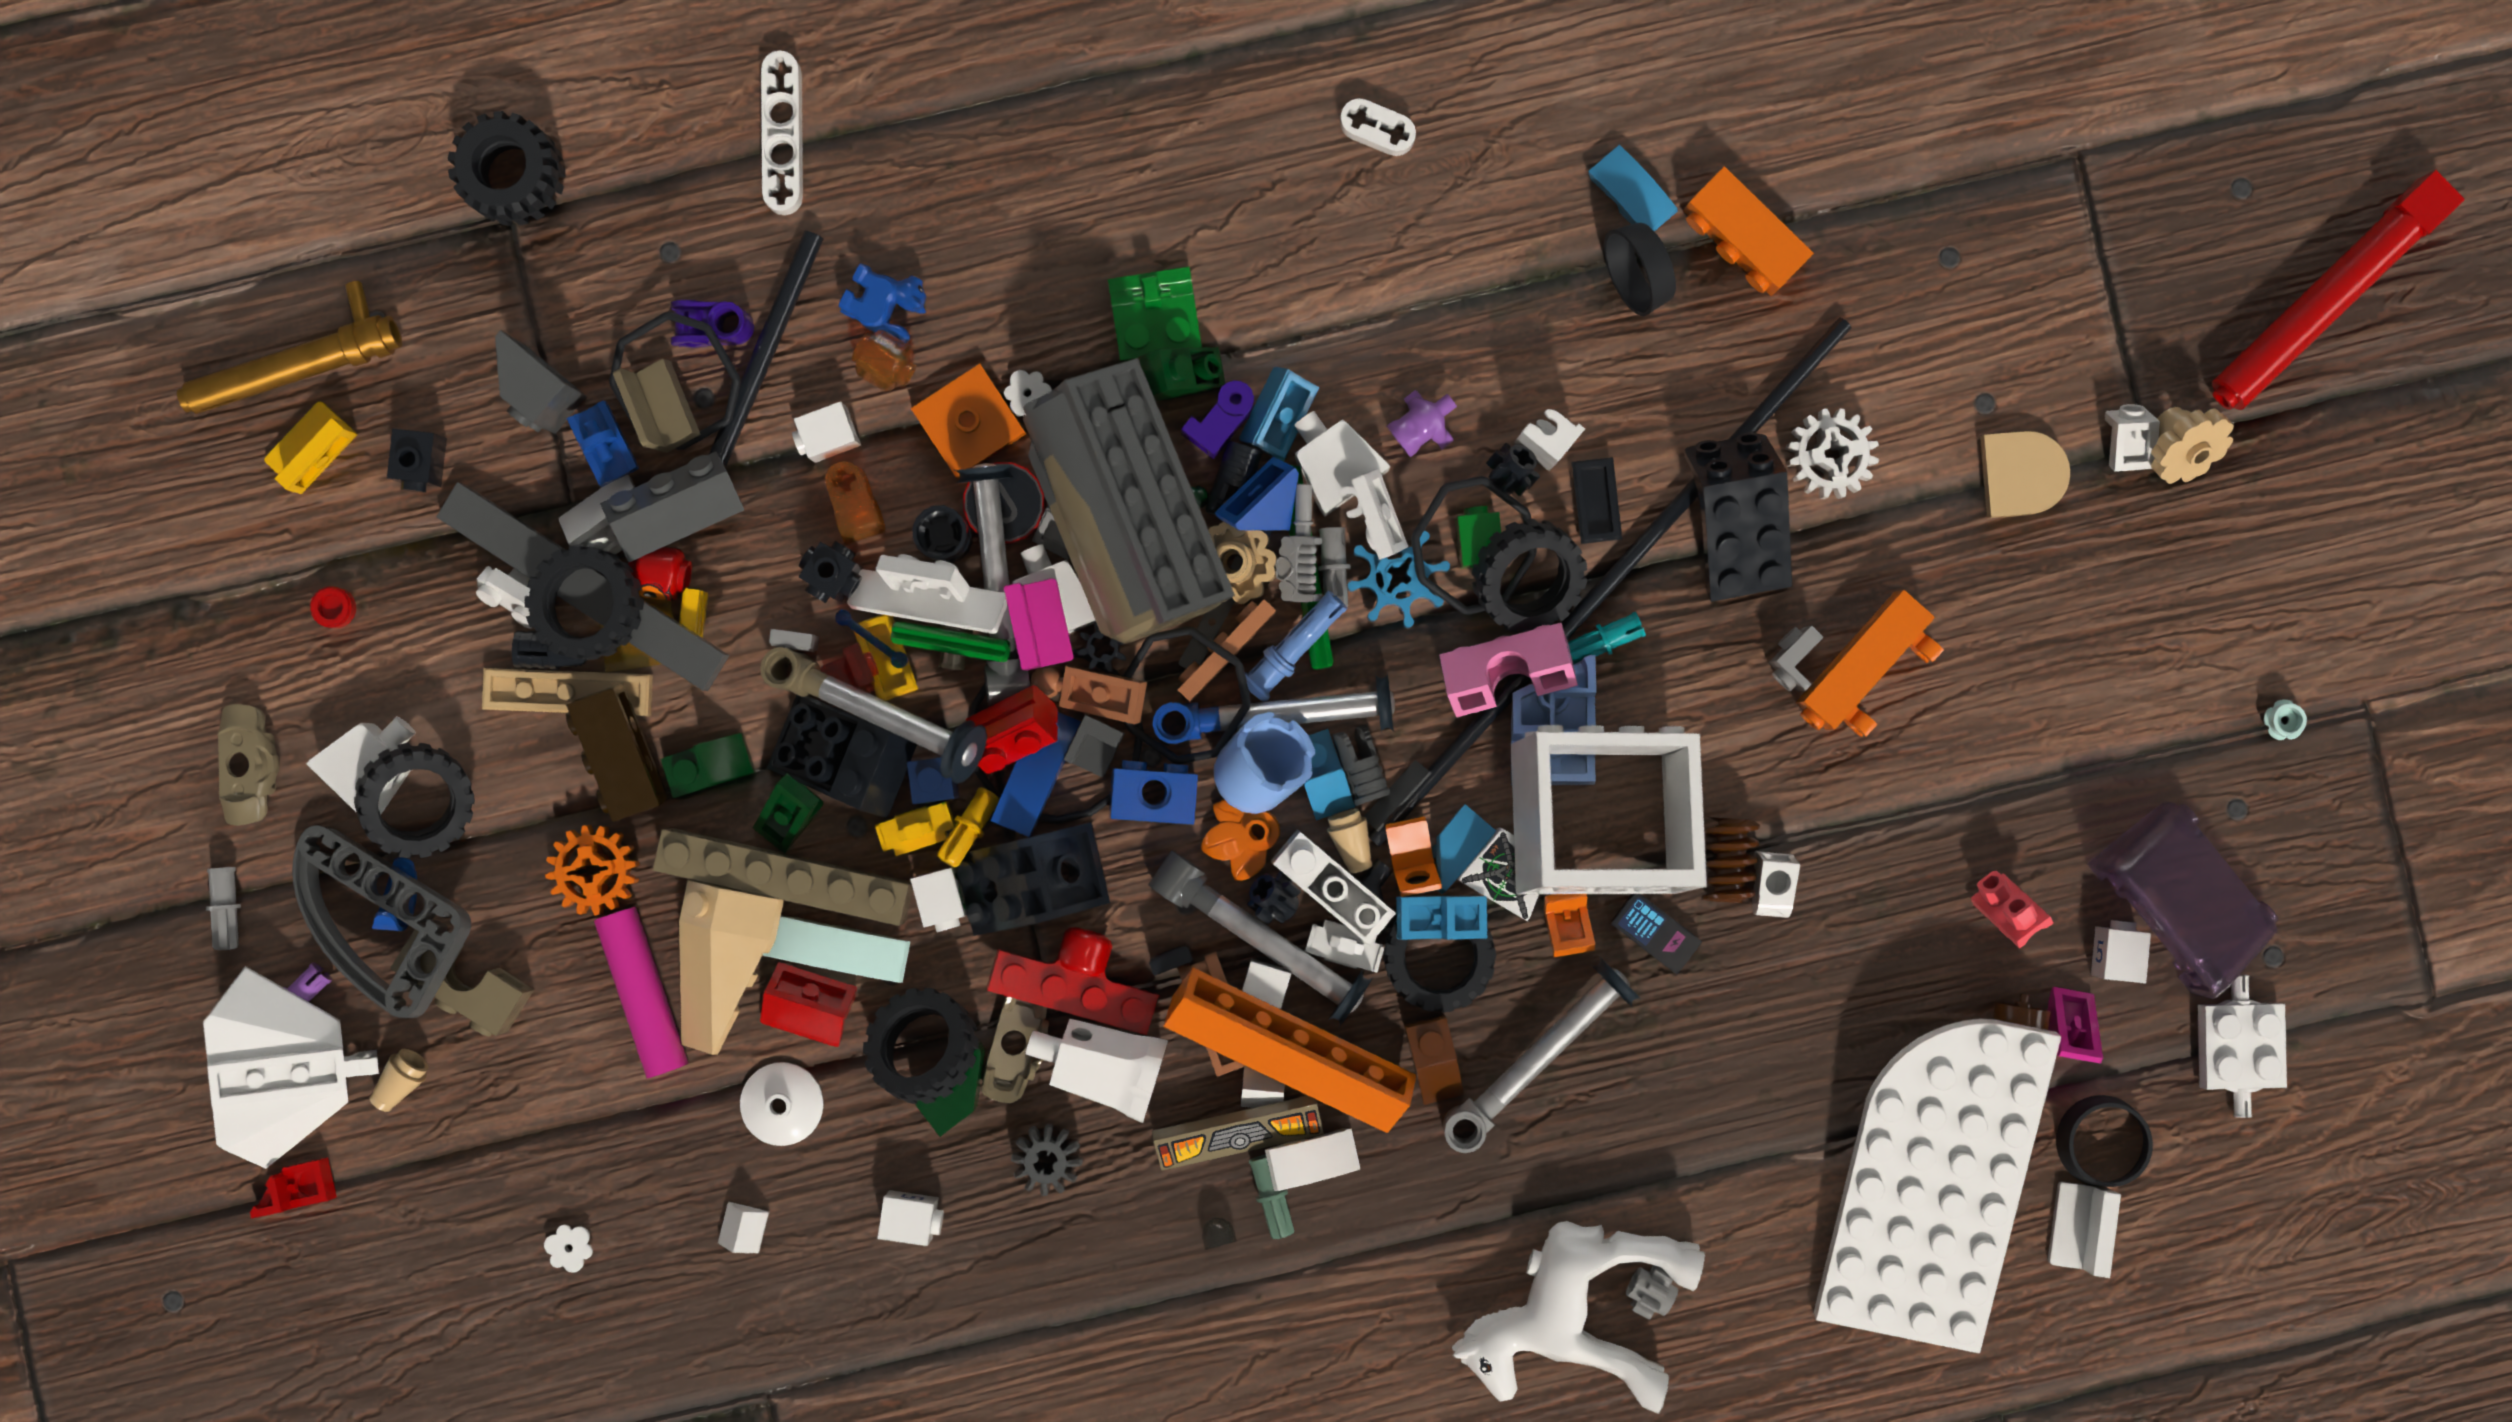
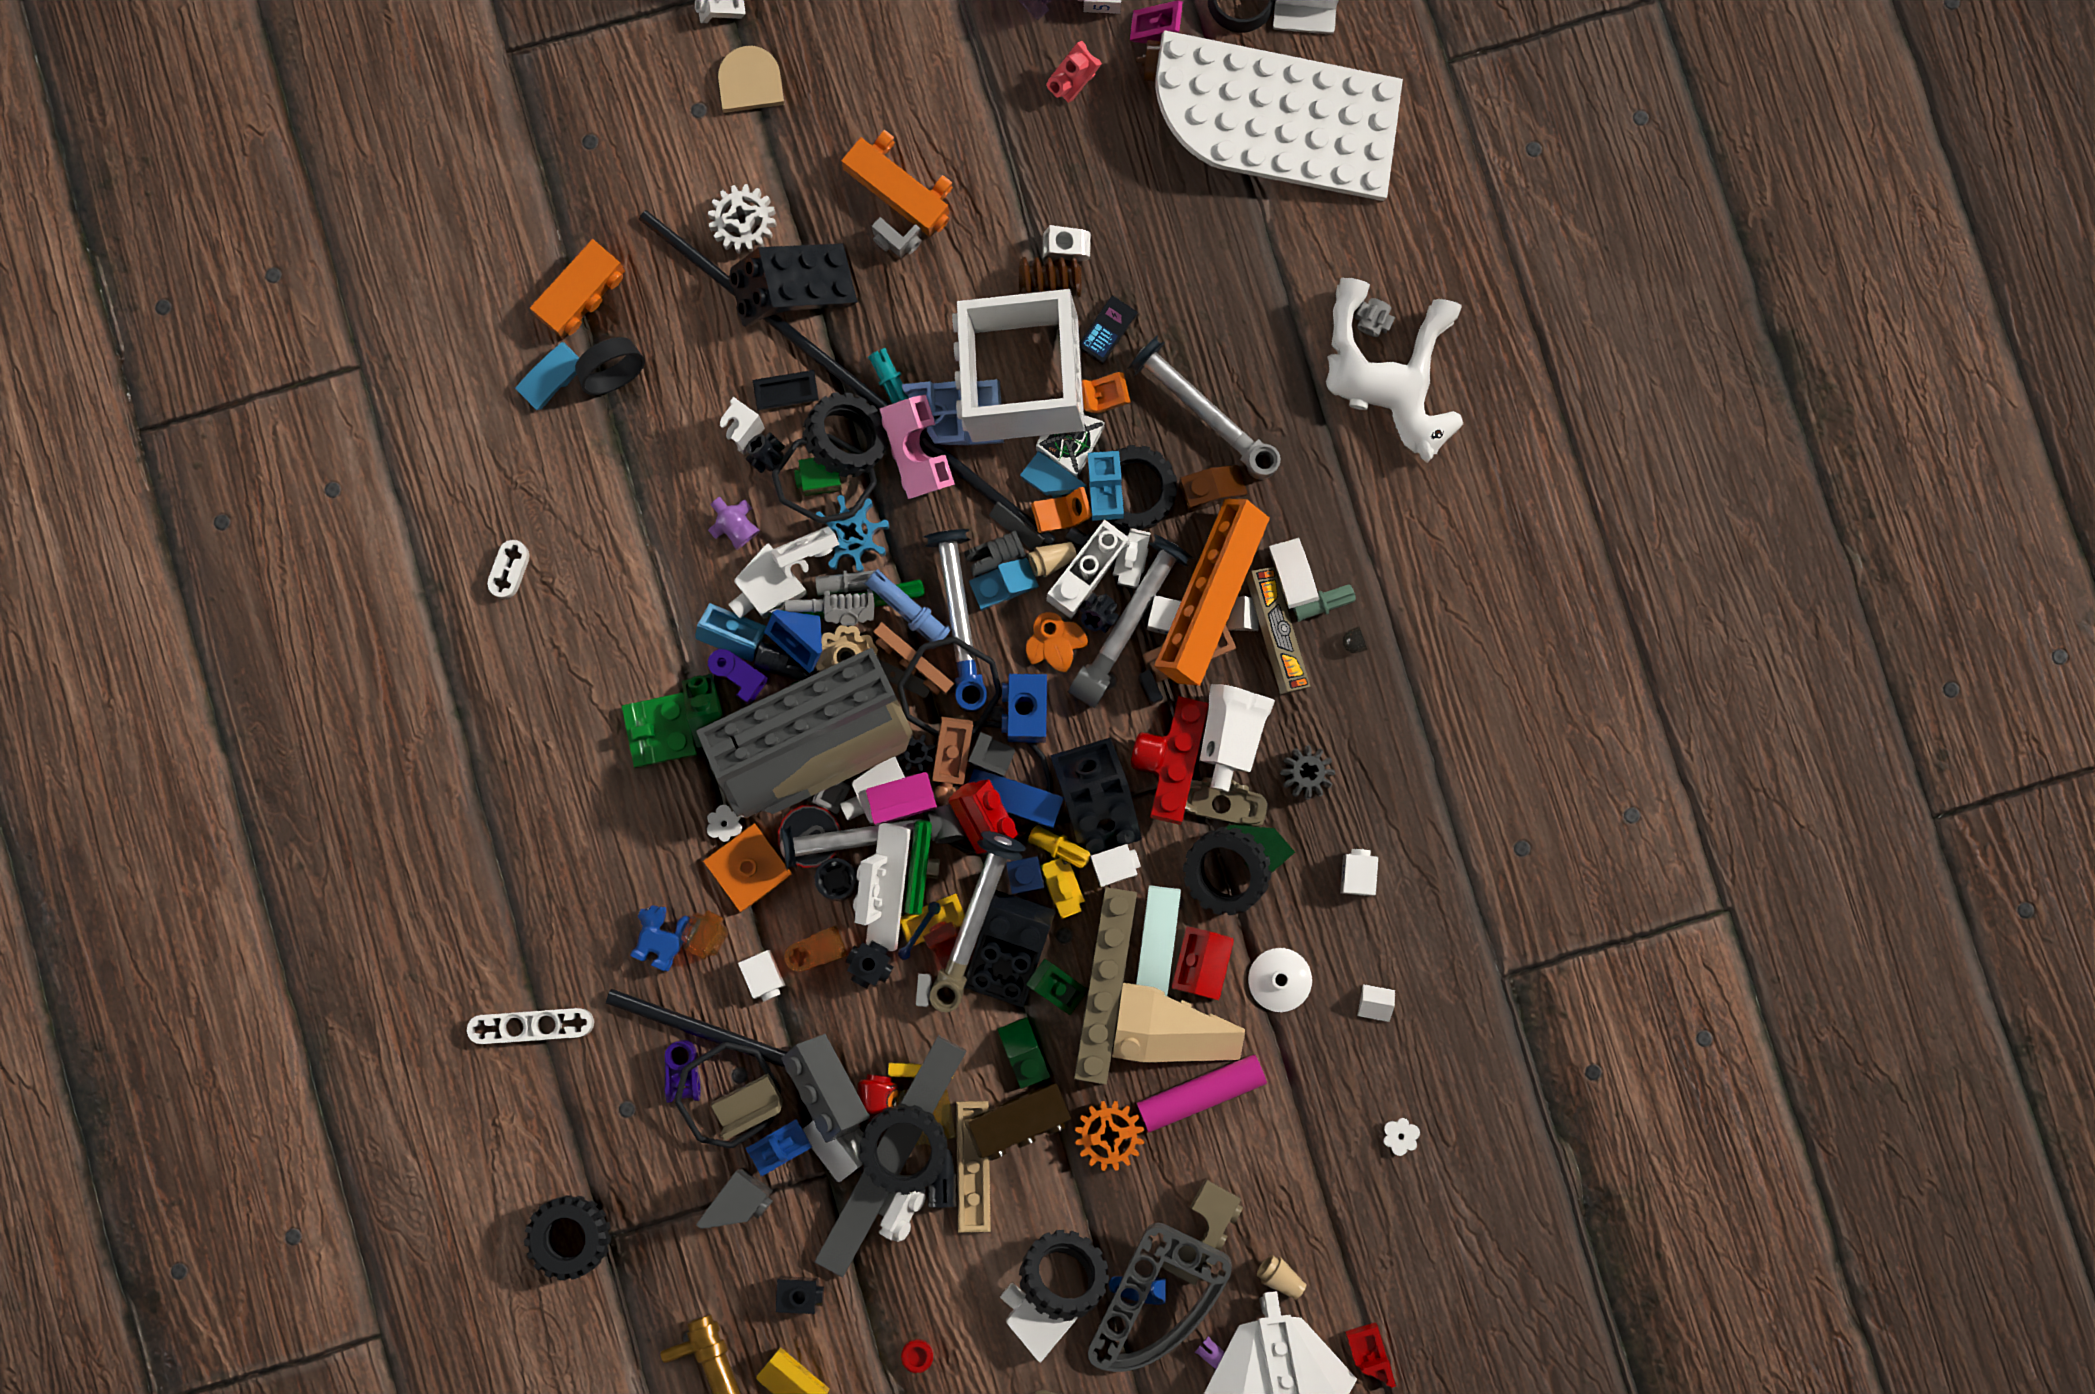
camera: 95 degrees left, 5 degrees down
light blue cylinder [1214,712,1315,814] -> none

